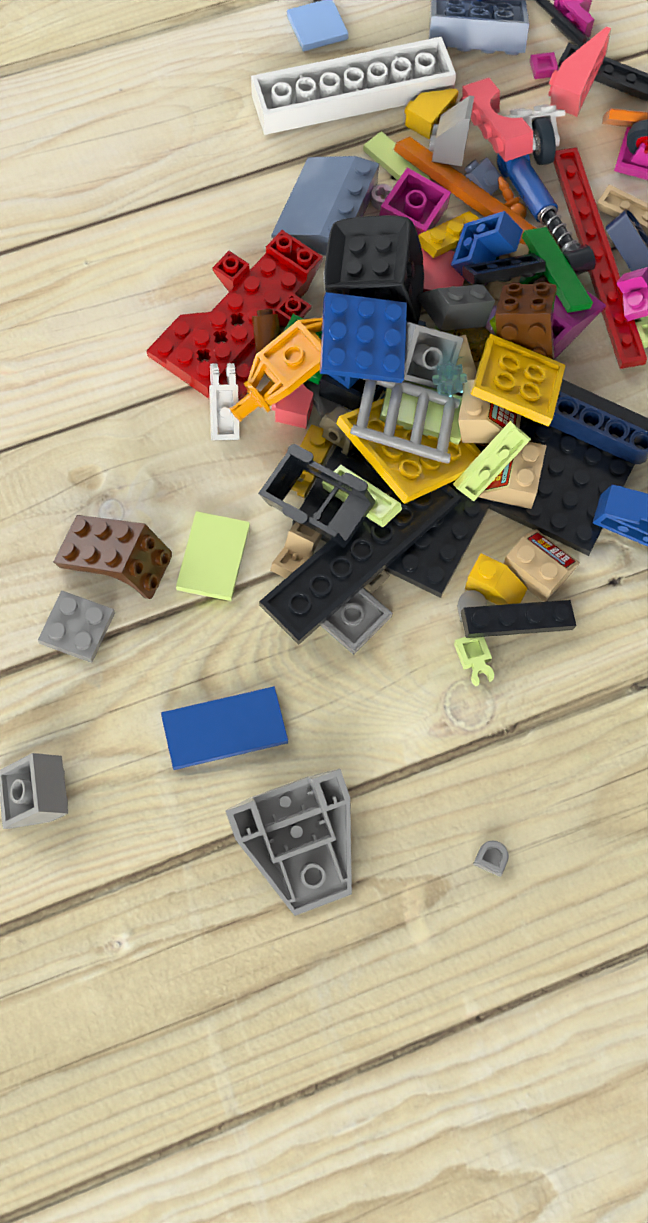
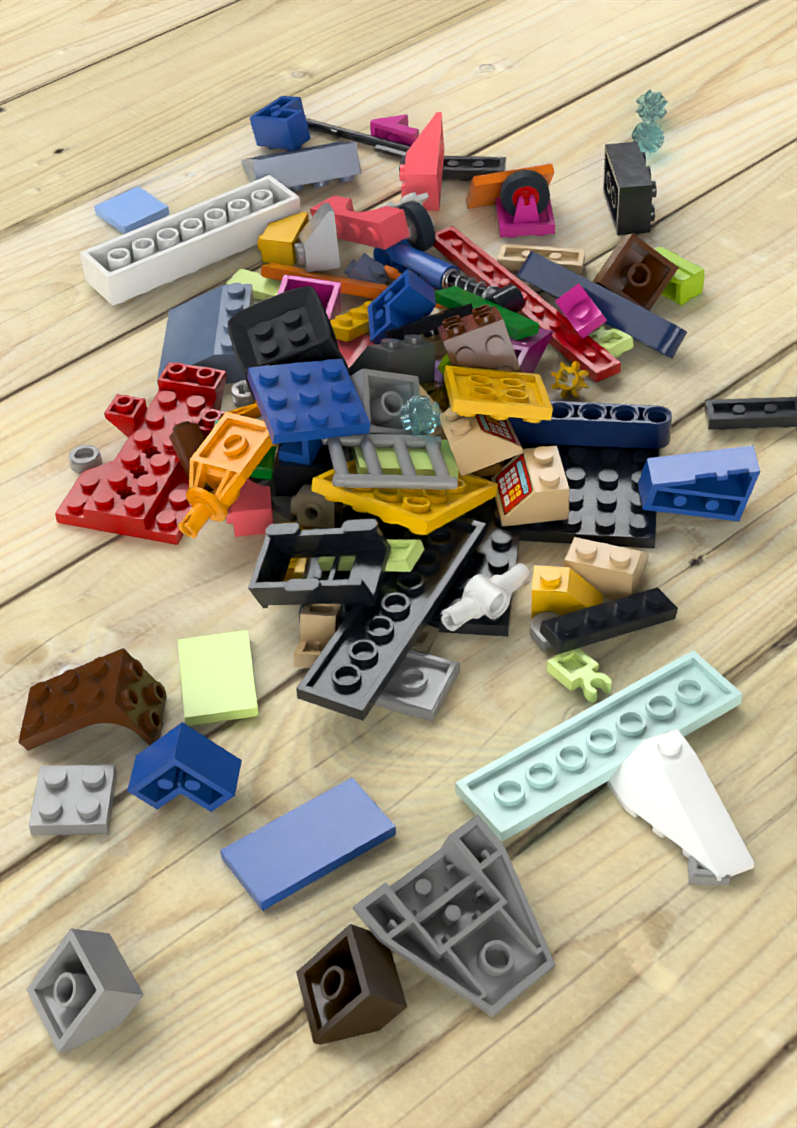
camera: 15 degrees left, 25 degrees down
white hinge [209,363,240,440] -> none
yellowish green tile [453,421,531,501] -> none
dark pink tile [529,52,559,80] -> none
none -> light grey tile [69,445,102,474]
none -> blue brick [127,722,242,812]
none -> dark brown slope [296,924,408,1045]
none -> white pin [441,563,531,631]
none -> light aqua plate [455,650,743,842]
none -> yellow gear [551,361,589,399]
none -> white wedge [607,729,755,881]

